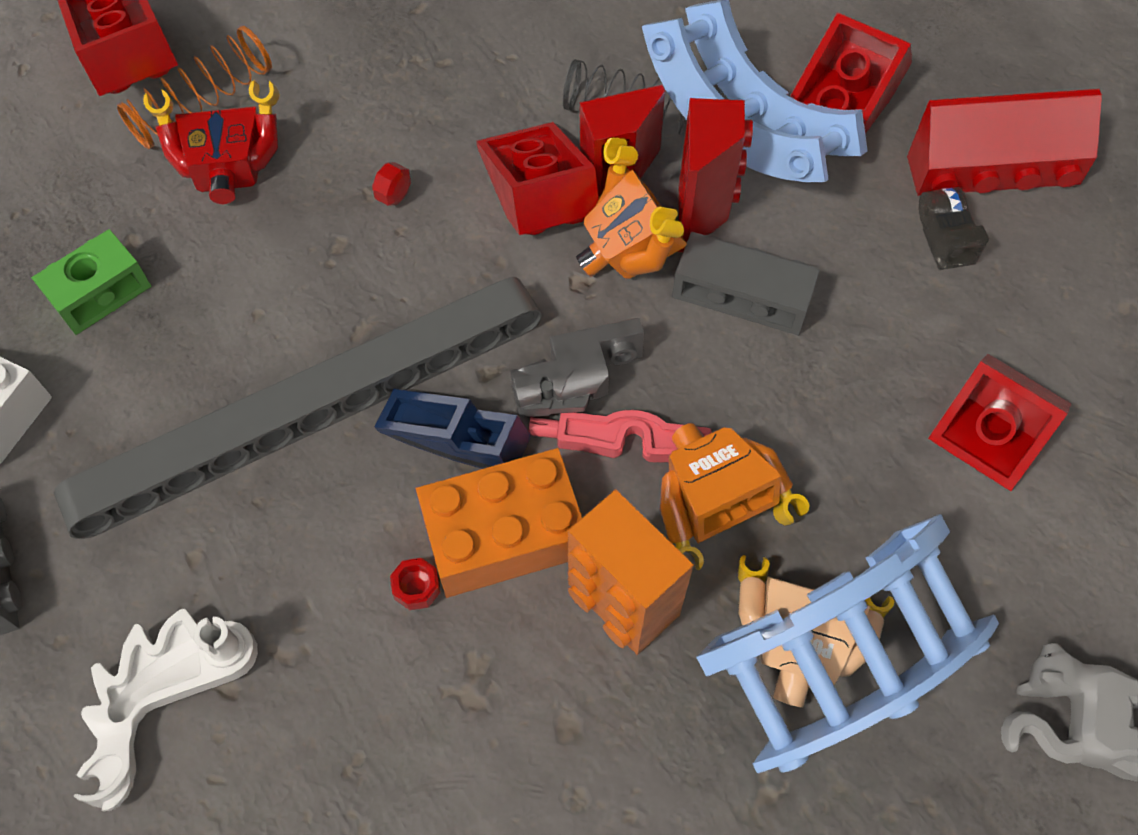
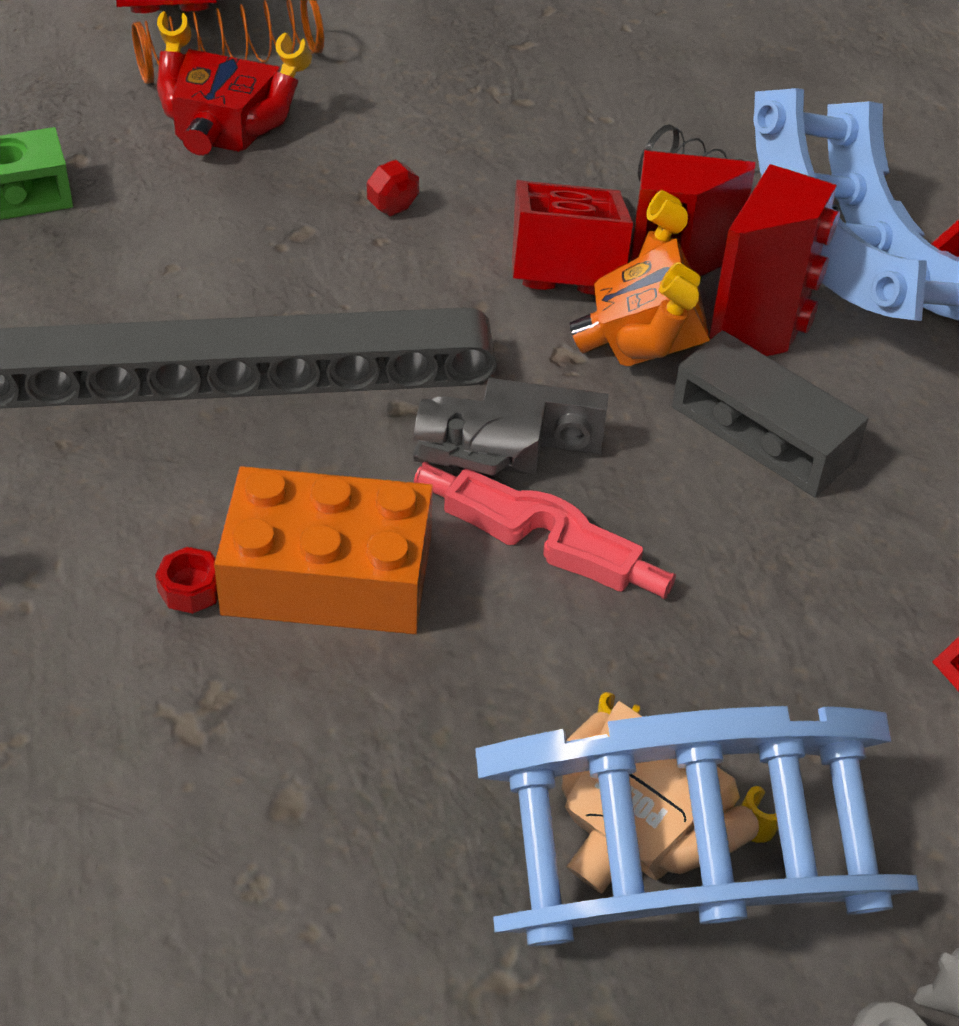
camera: 20 degrees right, 15 degrees down
dark blue slope [374,389,532,469] -> none
orange brick [567,489,694,655] -> none
orange torso [660,423,810,570] -> none

